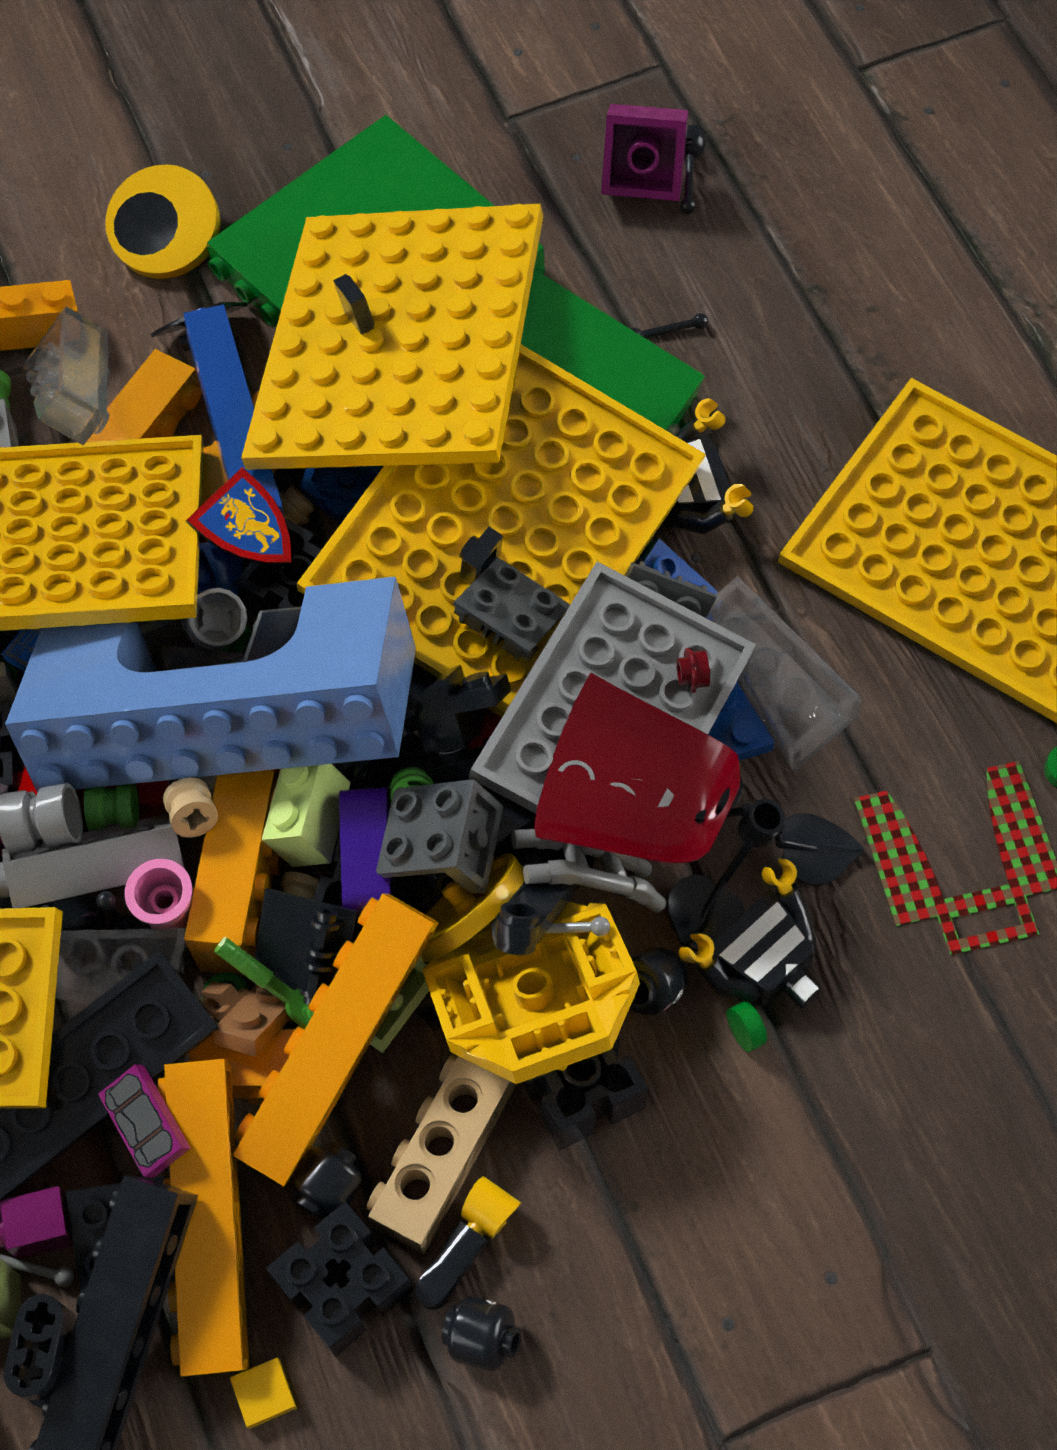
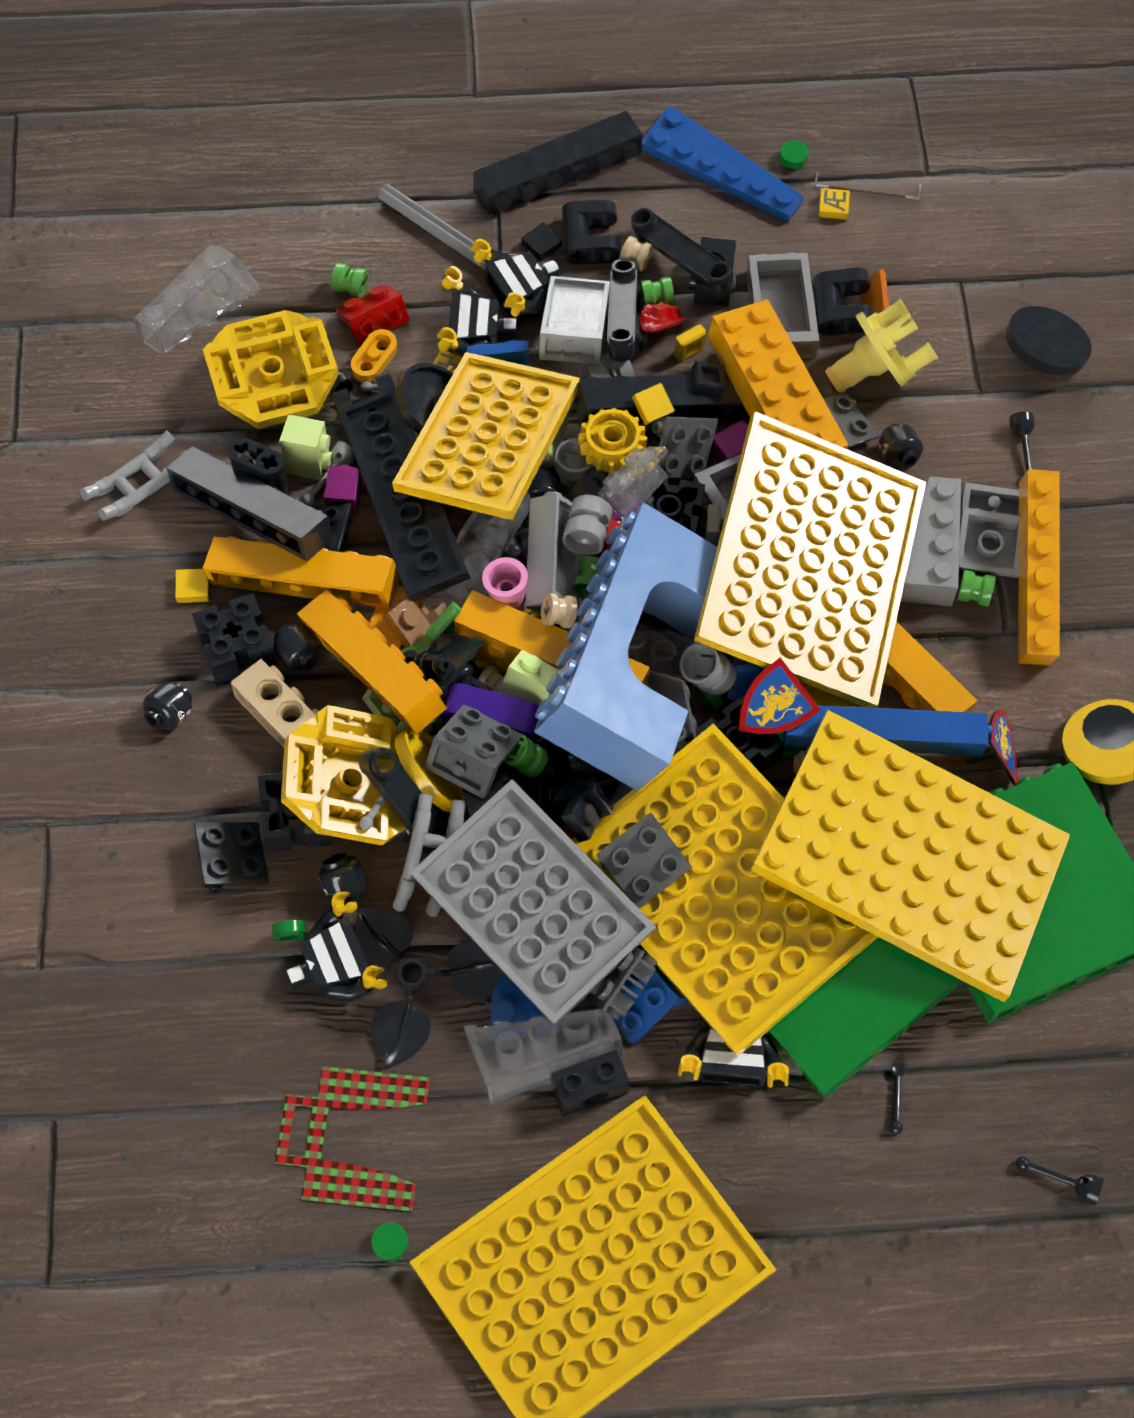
camera: 105 degrees right, 0 degrees up
clear wedge [23,306,111,445] -> none
tile [98,1064,191,1178] -> none
black tile [333,274,375,335] -> none
piece [415,1176,522,1310] -> none
black plate [459,526,503,584] -> none
dark red piece [534,673,740,863] -> none
magenta brick [601,104,689,201] -> none
dark red plate [676,648,710,693] -> none
none -> black hinge [194,822,269,894]
none -> black brick [550,1049,630,1117]

